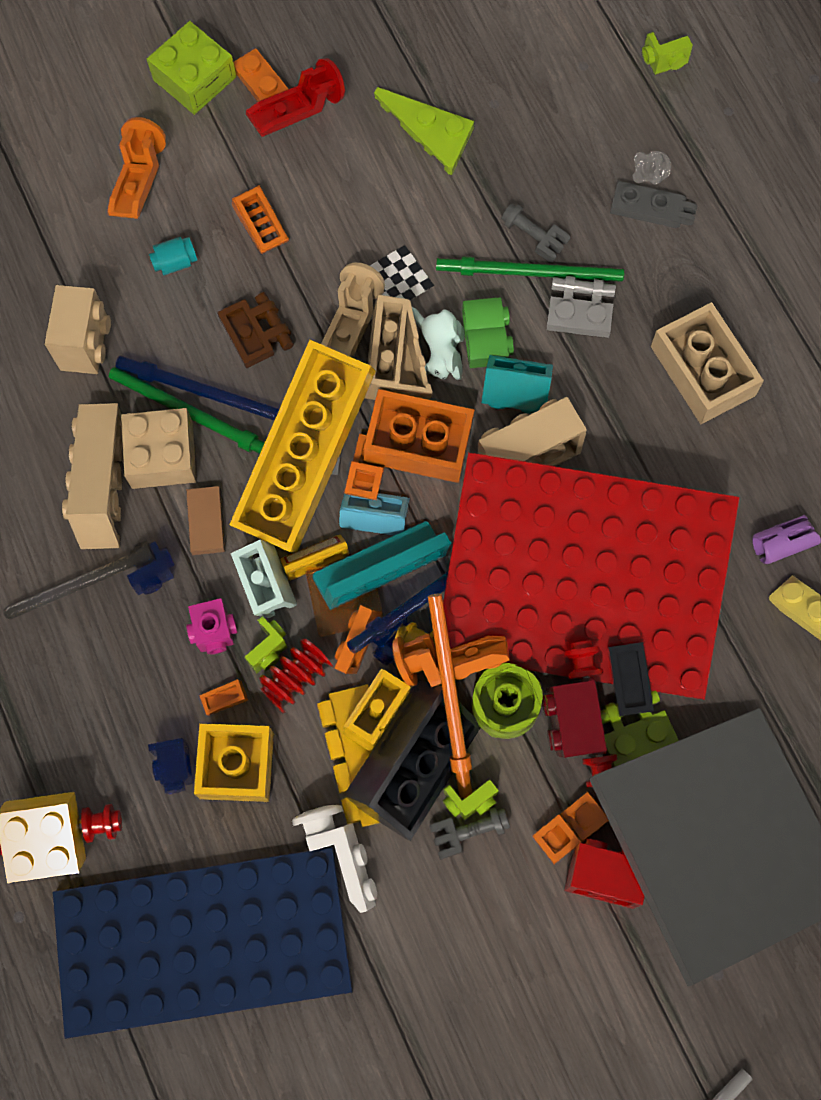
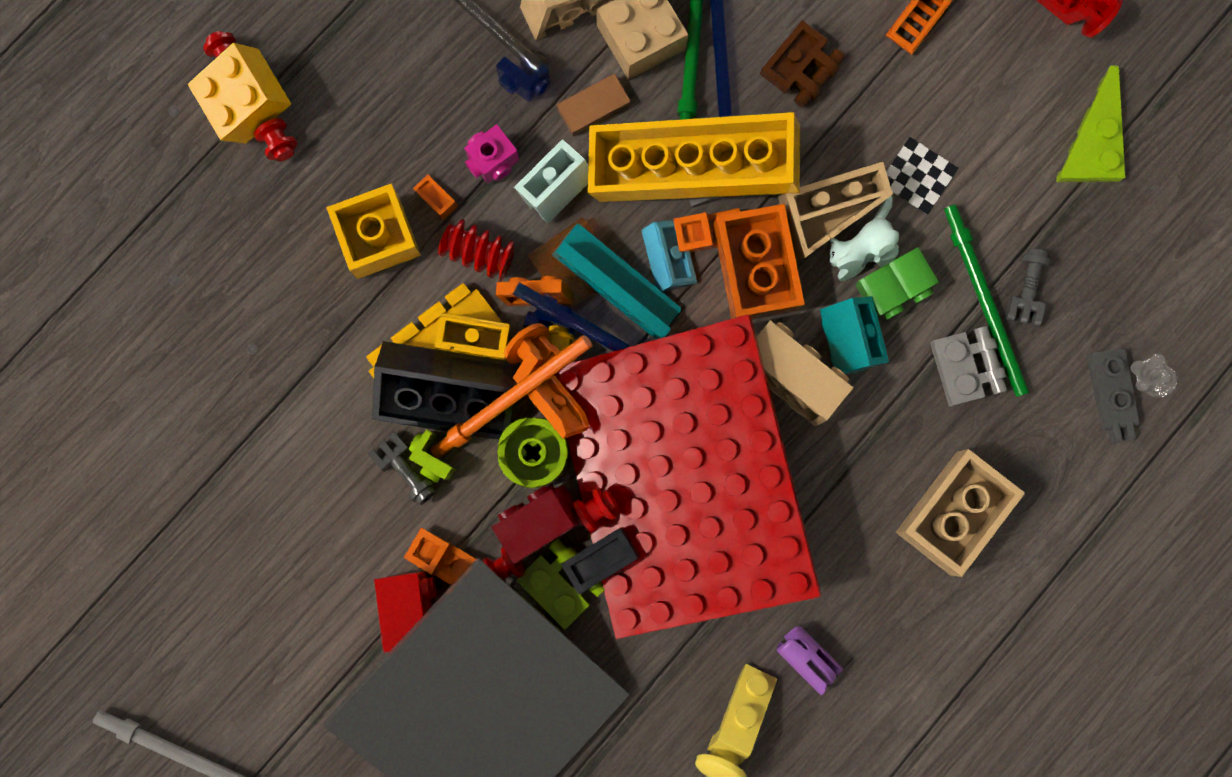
camera: 60 degrees right, 10 degrees up
dark blue plate [53,848,353,1039] -> none
clear blue brick [148,738,194,794] -> none
lime bracket [244,616,287,673] -> none
yellow slope [280,535,349,581] -> none
white piece [292,805,377,913] -> none
tan piece [321,263,385,358] -> none

